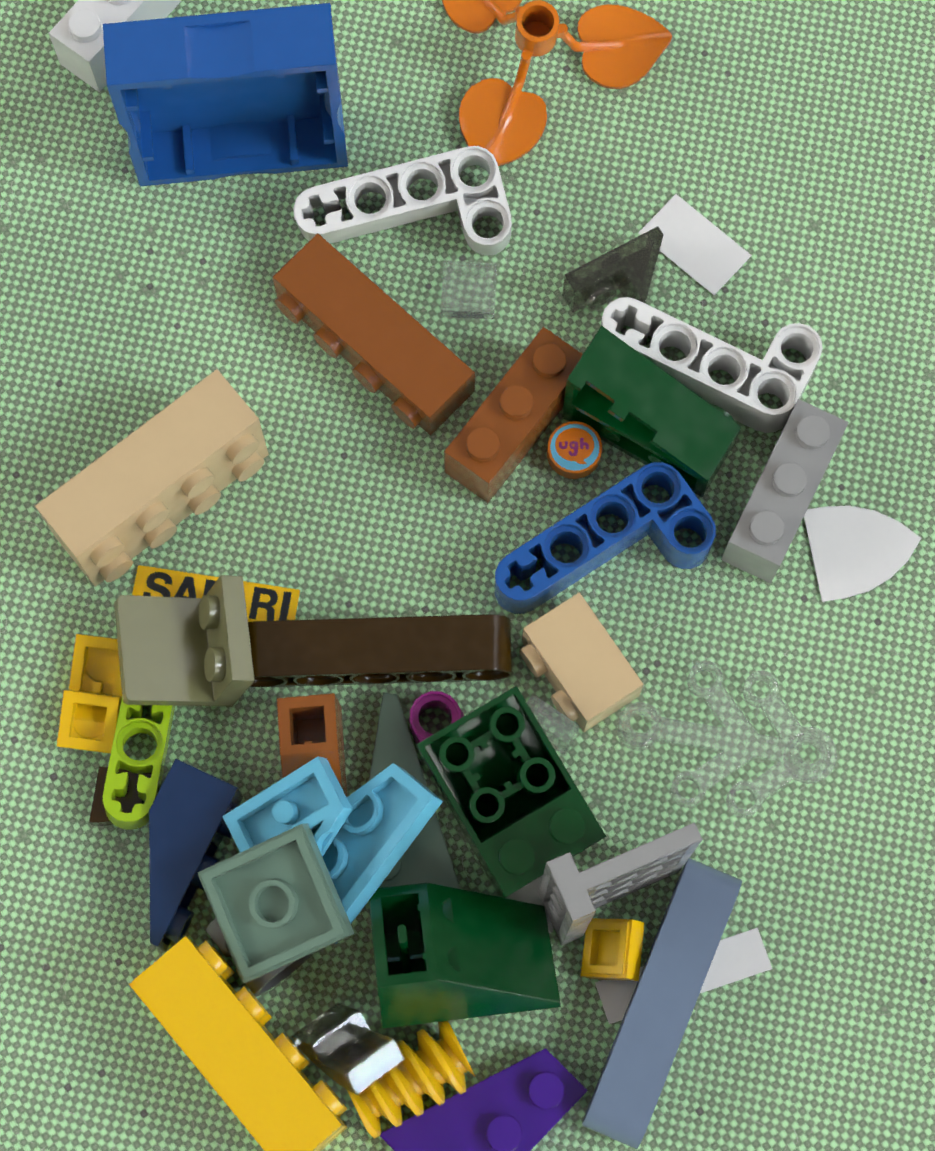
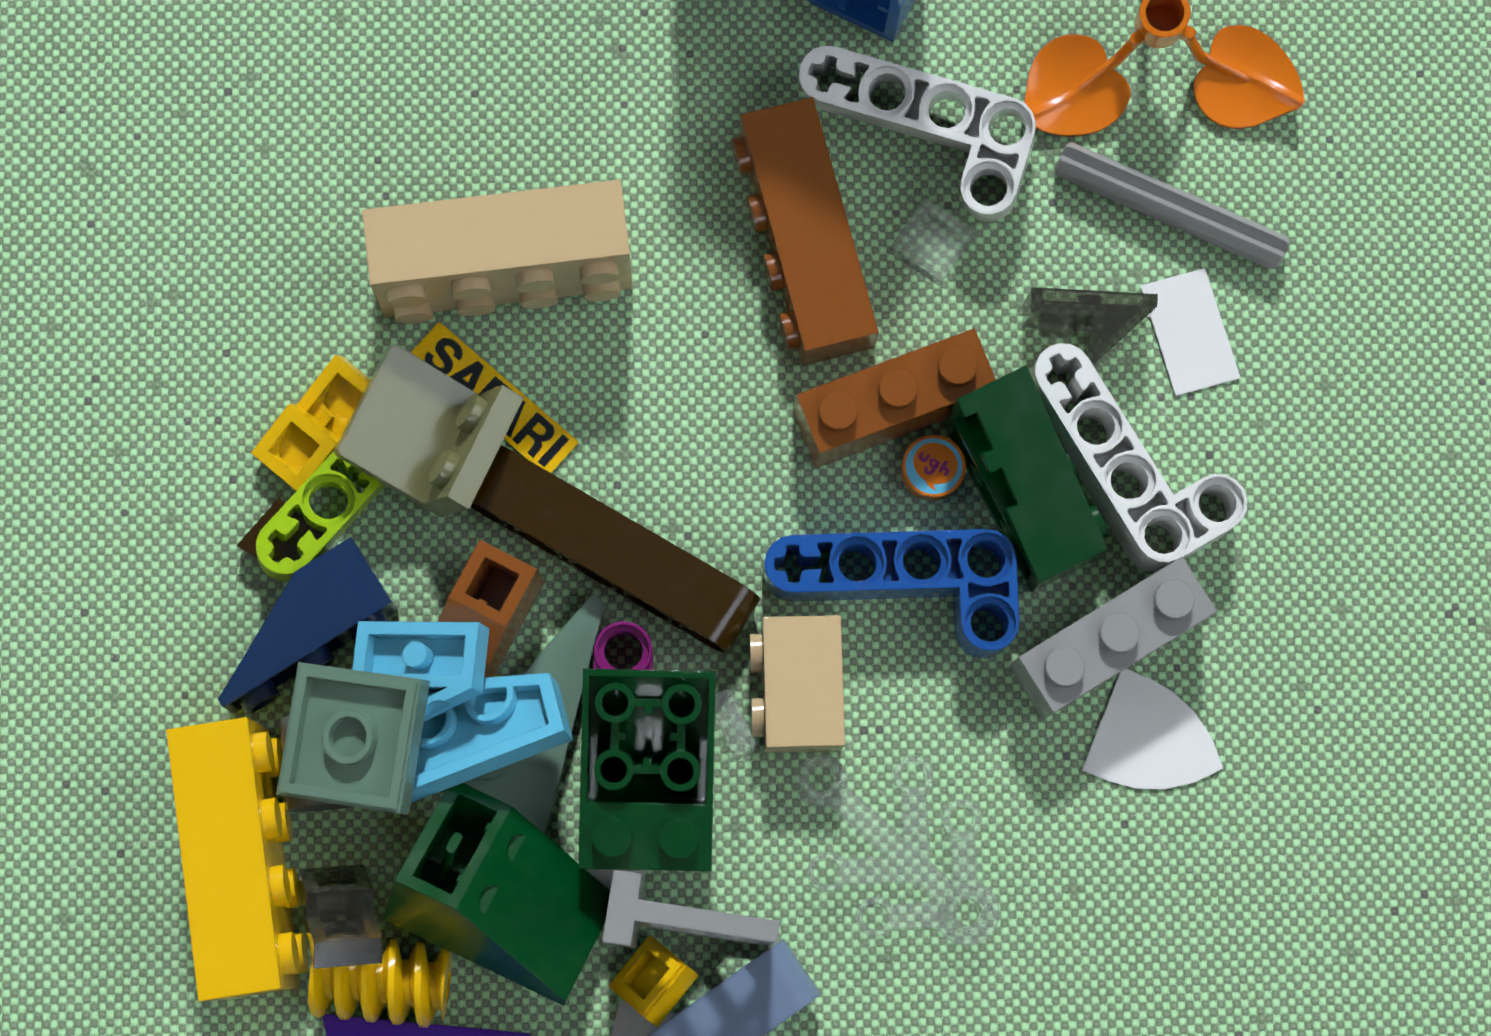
camera: 25 degrees right, 5 degrees up
none -> light grey axle [1055,143,1290,269]

